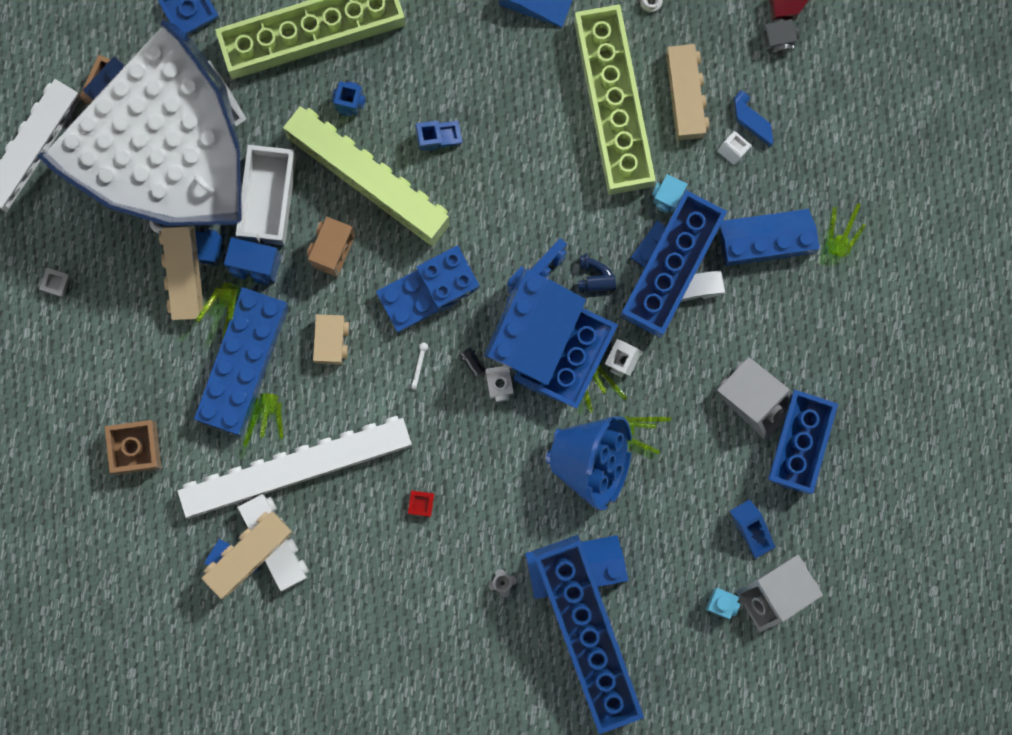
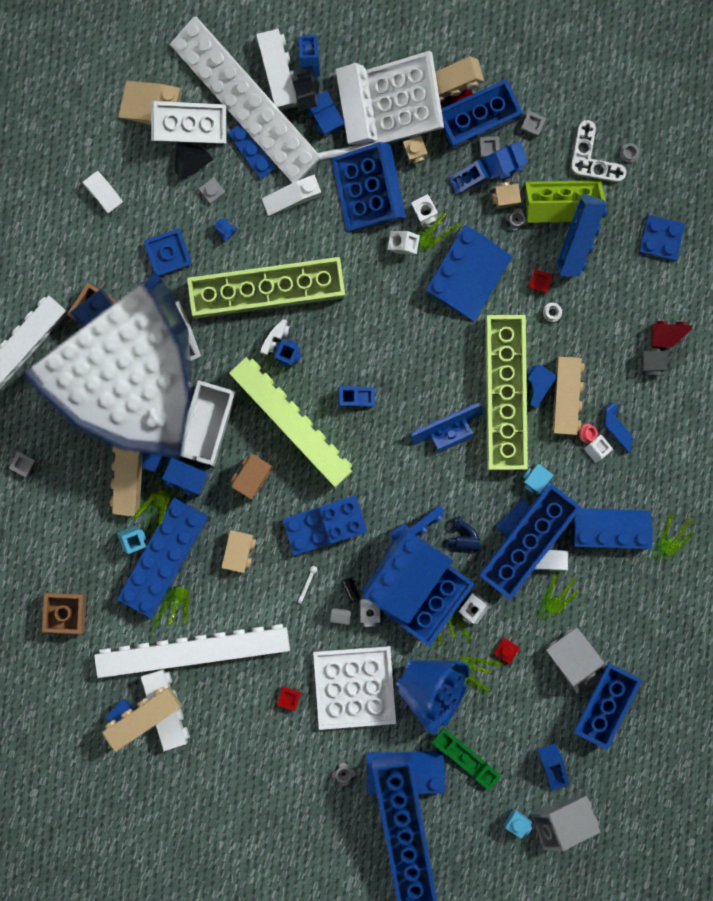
camera: 10 degrees right, 5 degrees up
none -> medium azure brick [117,526,146,554]
none -> white slope [260,319,290,356]
none -> white plate [313,646,396,730]
none -> white slope [330,608,351,625]
none -> blue bracket [410,403,483,453]
none -> green slope [431,727,502,791]
none -> red plate [494,638,520,664]
none -> blue arch [526,364,557,409]
none -> clear neon green plant [543,571,580,616]
none -> coral plate [579,424,597,443]

